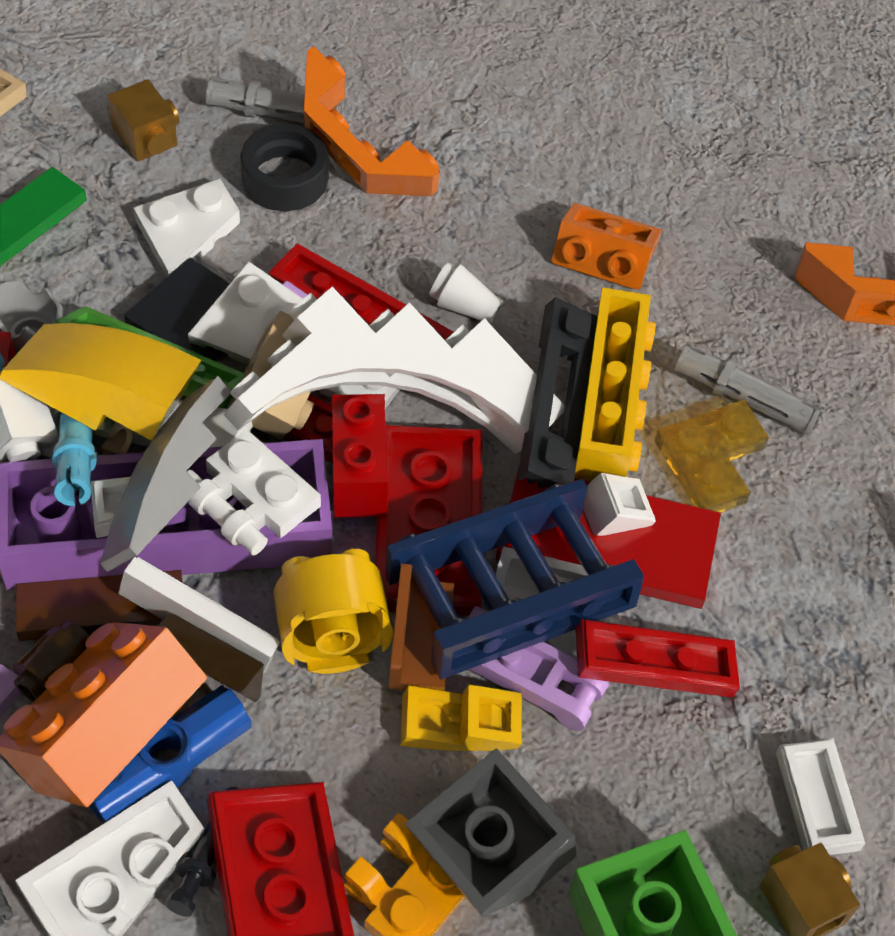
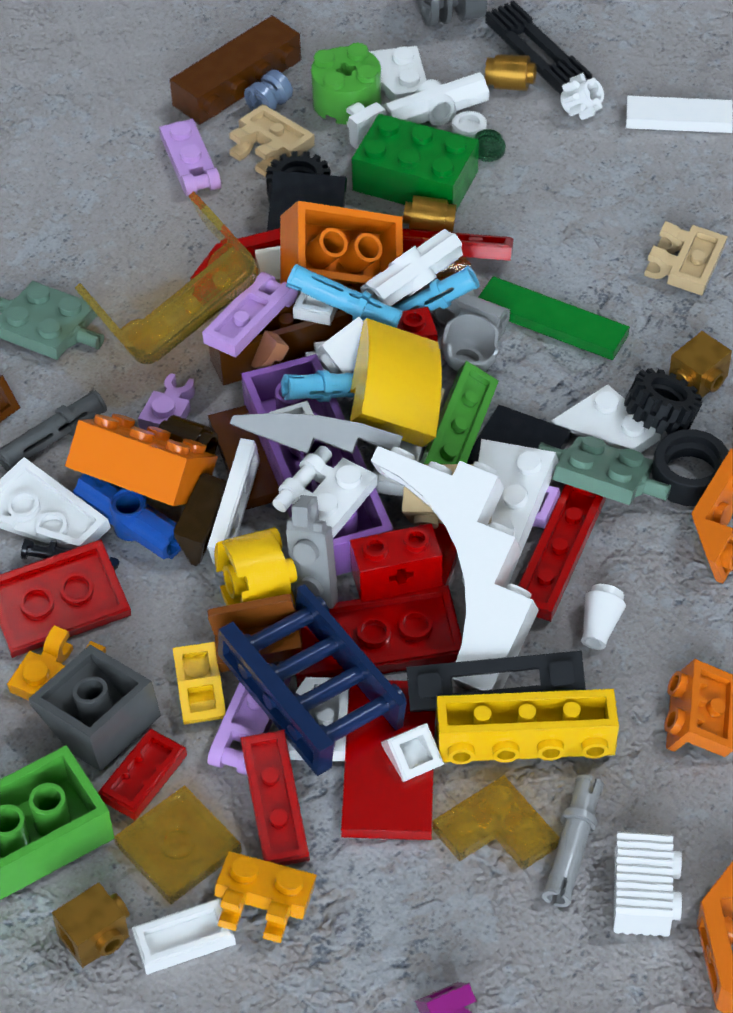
camera: 85 degrees right, 5 degrees down
none -> red plate [98,728,187,821]
none -> clear yellow tile [114,785,242,905]
none -> light orange plate [214,851,317,943]
none -> light grey hinge [286,495,338,609]
none -> sand green plate [538,436,671,505]
none -> white brick [613,832,682,937]
none -> black tyre [624,368,702,435]

